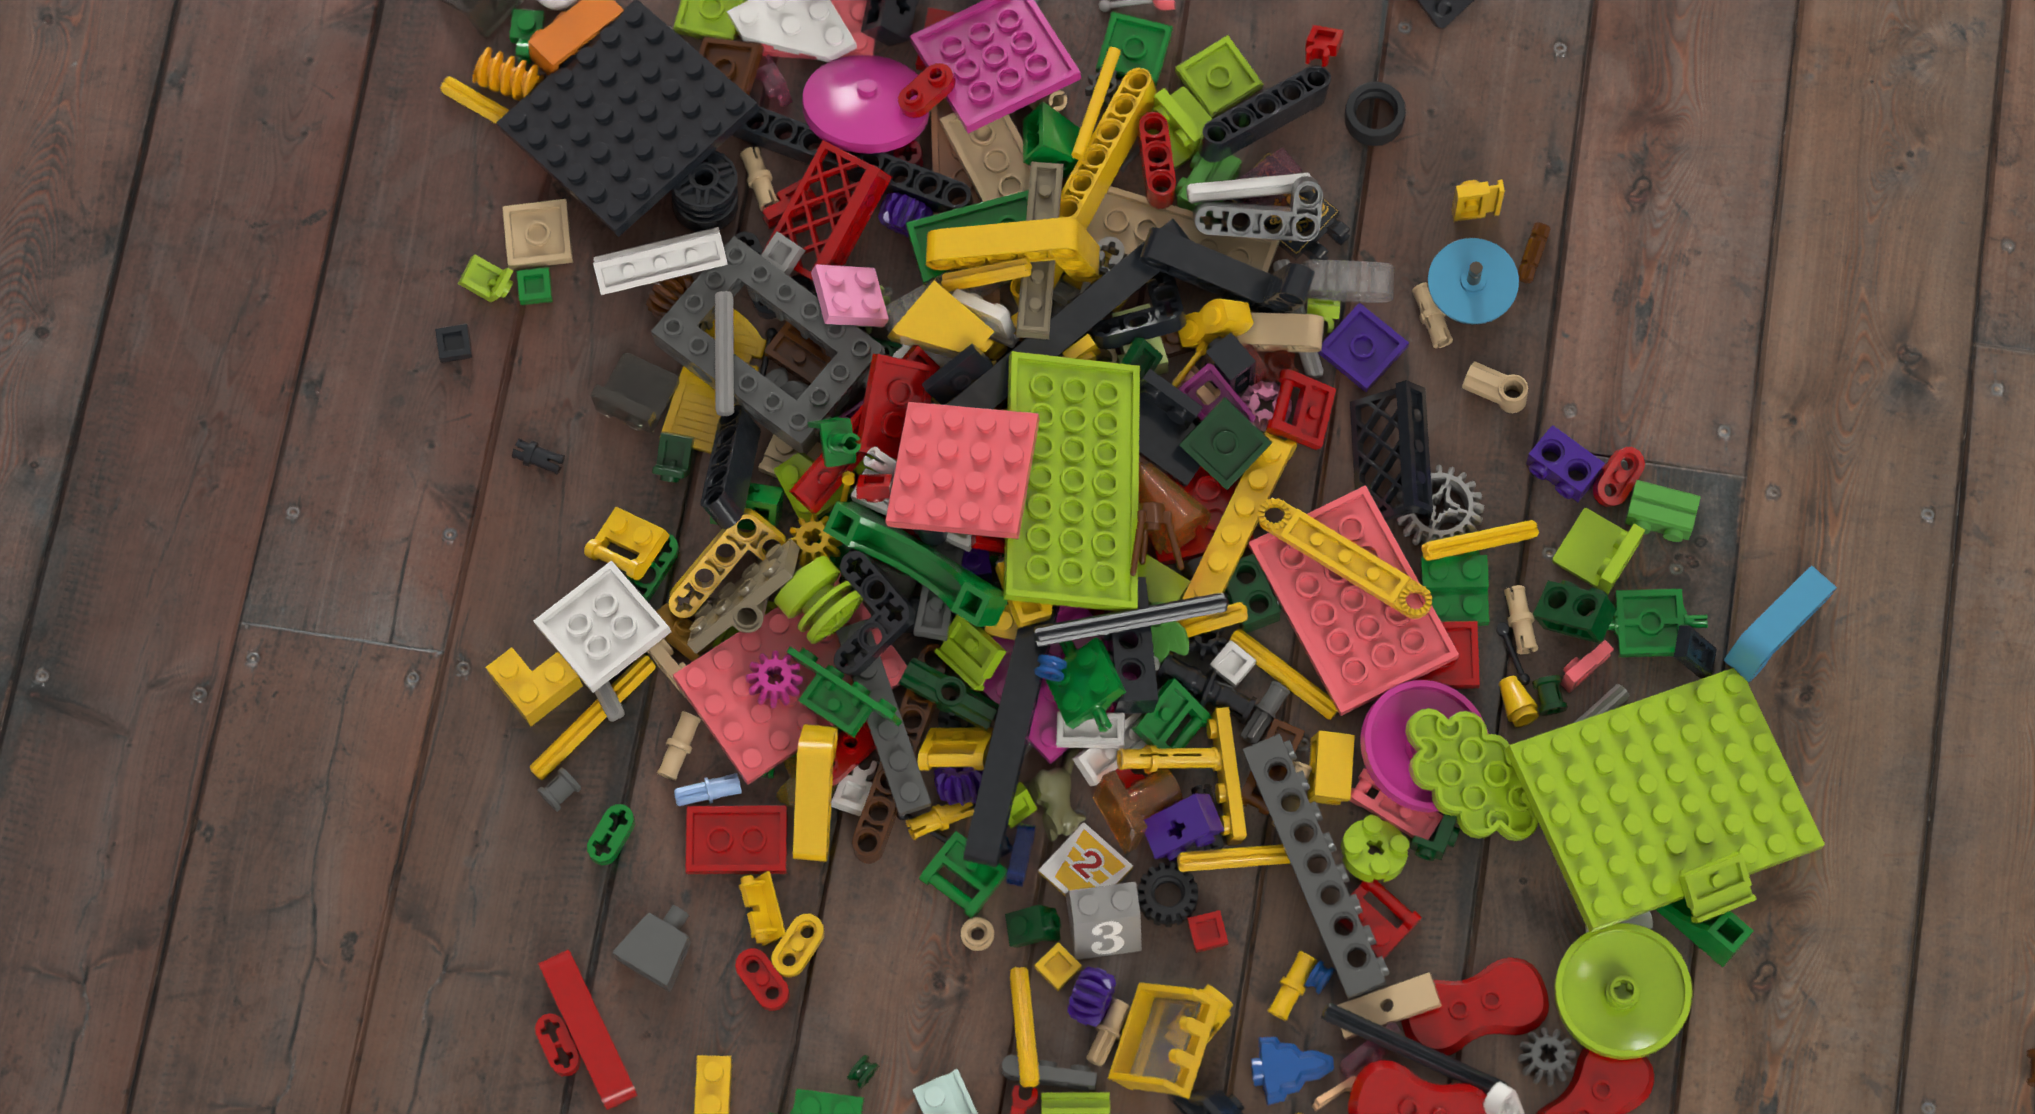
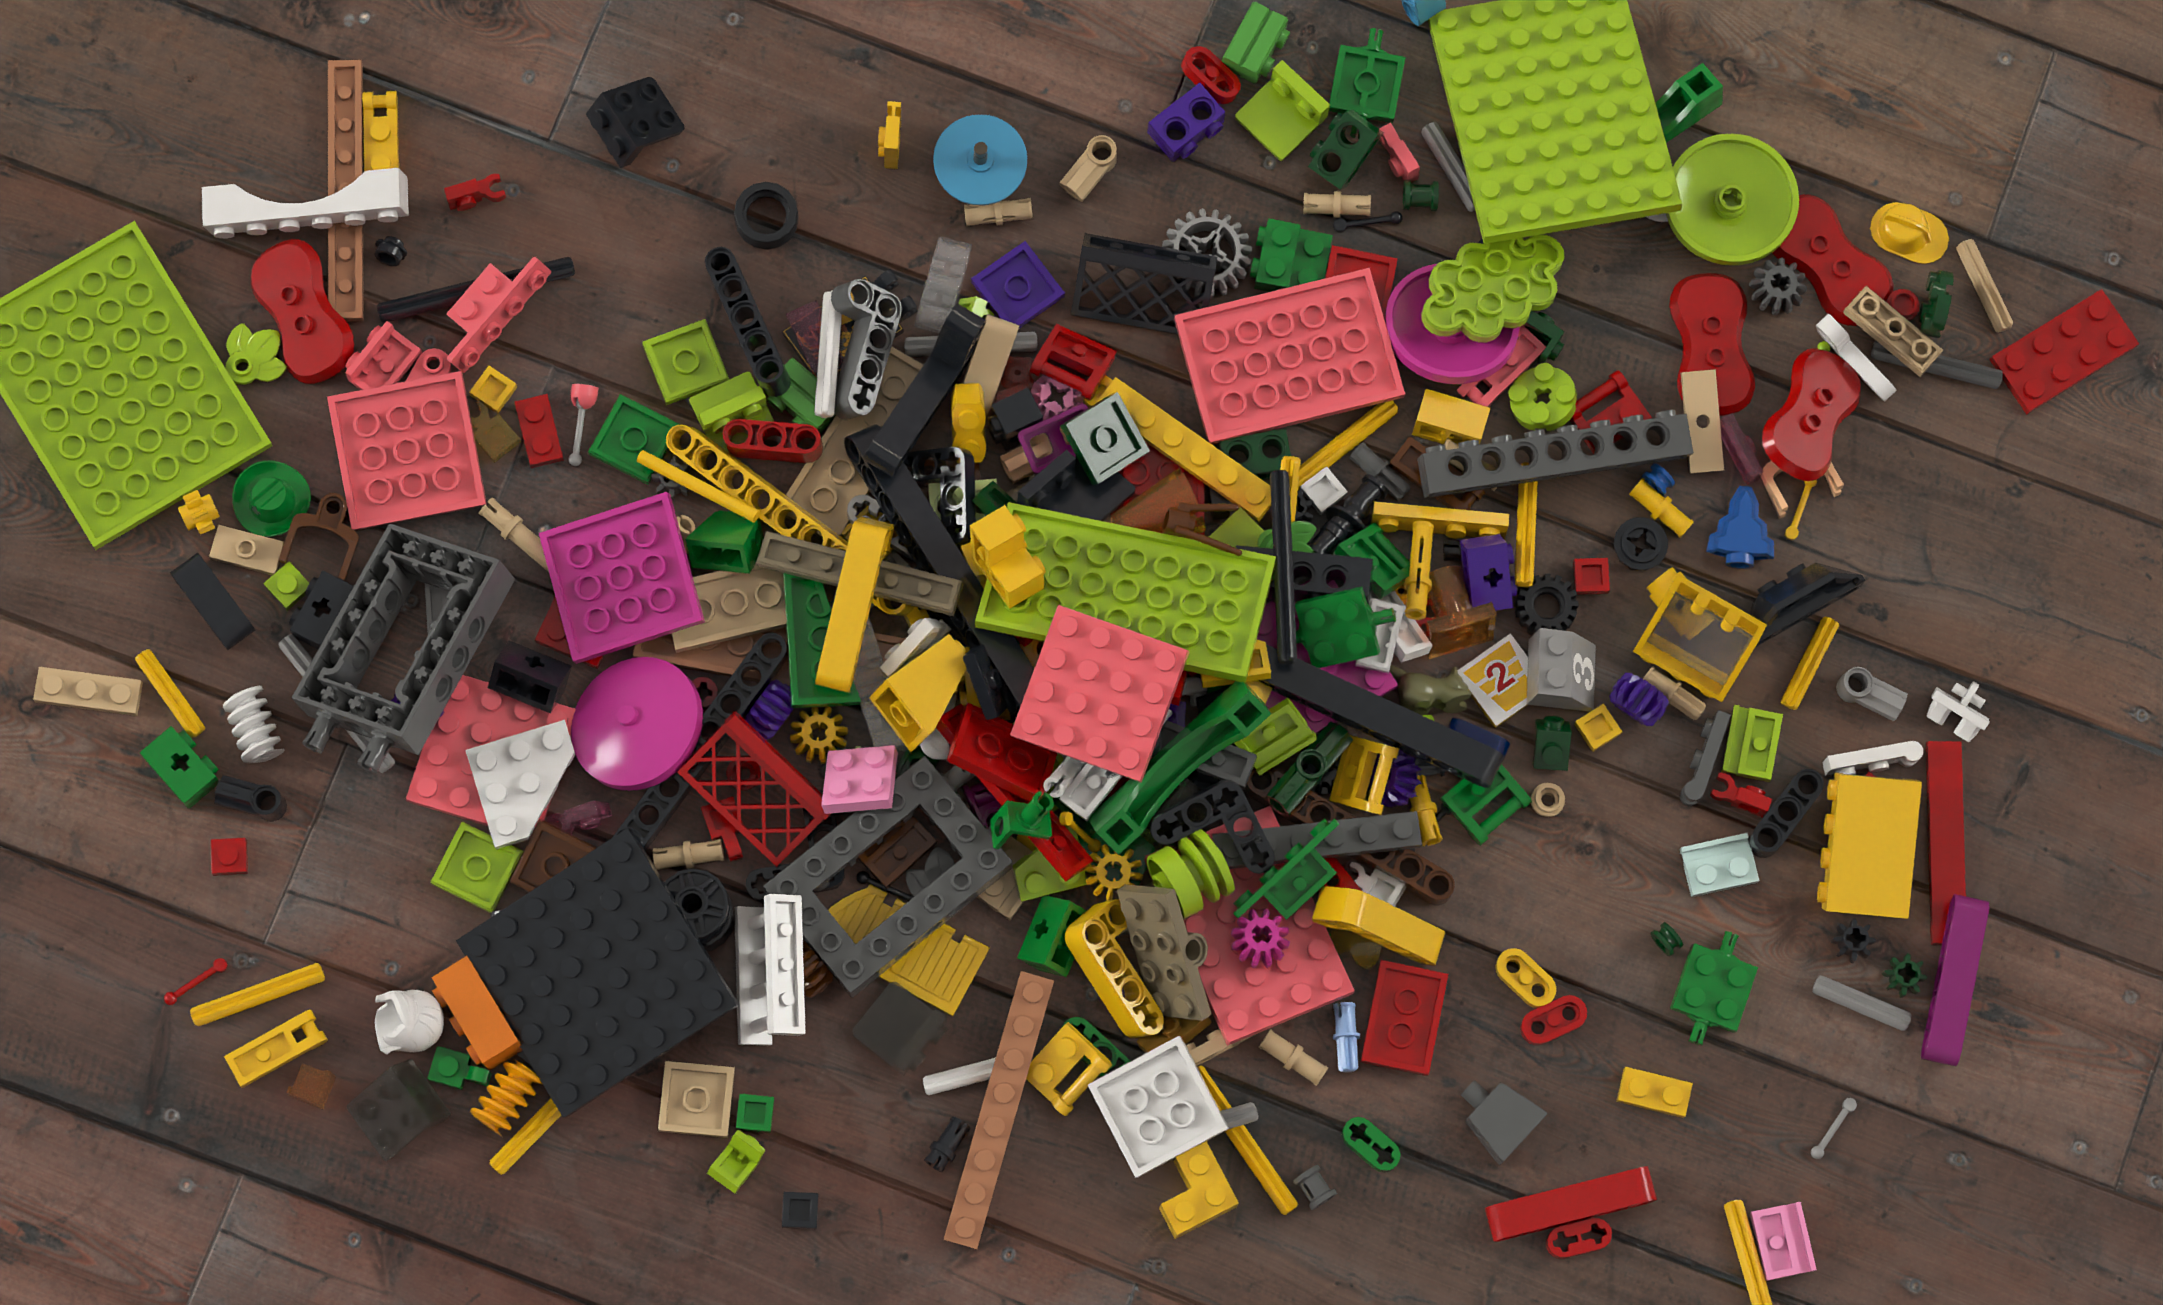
camera: 90 degrees left, 5 degrees up
dark green bracket [652,431,695,482] -> none
black beam [700,405,761,529] -> none
light grey axle [715,291,734,416] -> none
yellow hinge [739,871,786,946] -> none
light grey plate [761,232,806,276] -> none
red plate [856,474,893,503] -> none
red plate [898,63,956,118] -> none
yellow axle [941,257,1032,292] -> none
yellow axle [1010,967,1039,1088] -> none
blue bush [1034,655,1067,681] -> none
yellow hinge [1172,342,1208,388] -> none
yellow plate [1258,498,1432,619] -> none
red plate [1305,25,1344,67] -> none
black axle [1321,1003,1508,1094] -> none
yellow axle [1421,520,1539,561] -> none
yellow cone [1498,675,1538,727] -> none
reddish brown axle [1518,222,1551,284] -> none
black plate [1674,625,1717,679] -> none
lime plate [1679,853,1756,923] -> none
none -> yellow gear [790,707,848,764]
none -> white axle [923,1058,995,1095]
none -> nougat plate [943,971,1054,1249]
none -> yellow brick [970,505,1046,609]
none -> black gear [1614,517,1668,571]

